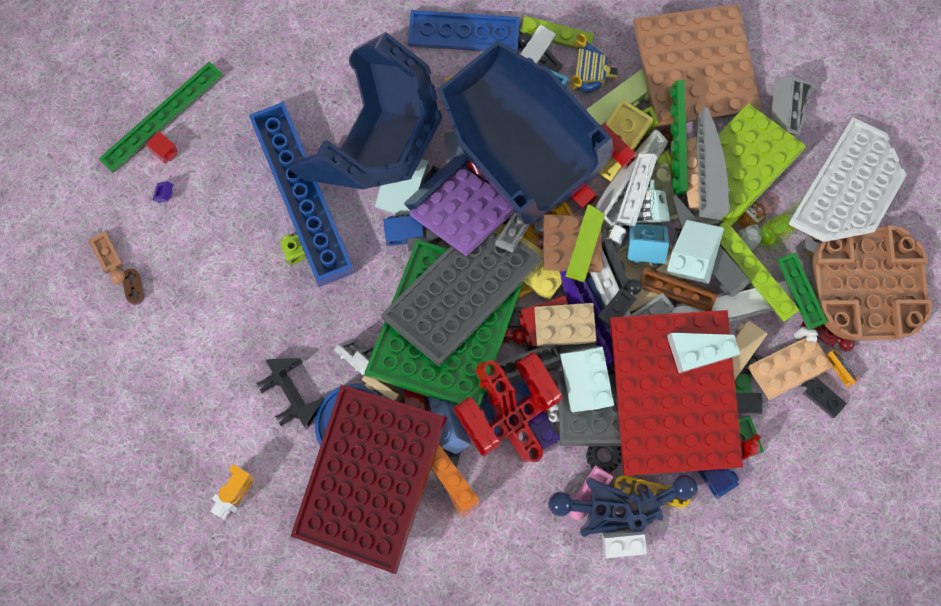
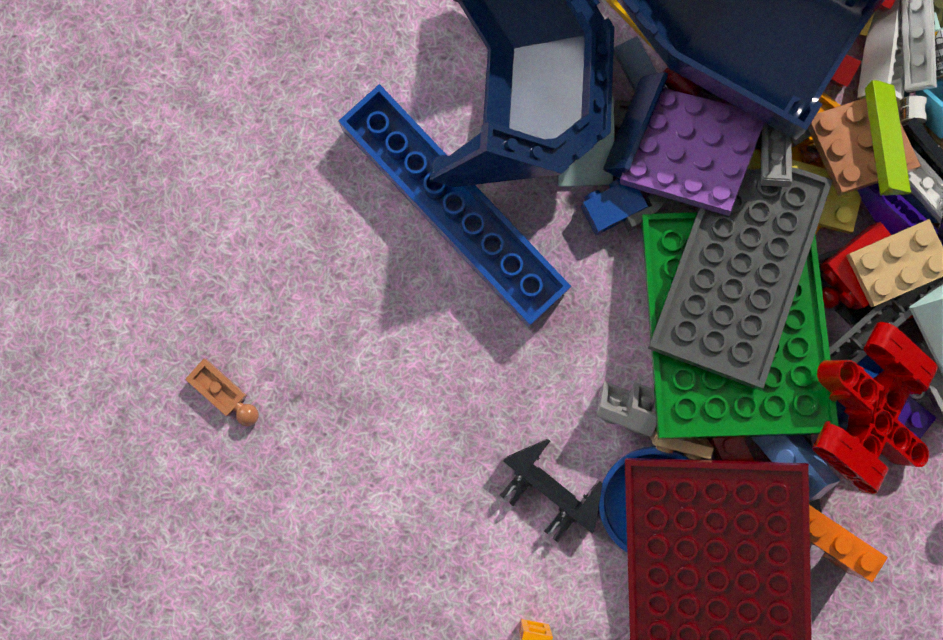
camera: 20 degrees left, 10 degrees up
green plate [99,61,223,173] -> none
reddish brown beam [123,269,144,305] -> none
red brick [146,131,178,164] -> none
dark purple plate [152,181,174,203] -> none
lime brick [280,234,307,266] -> none

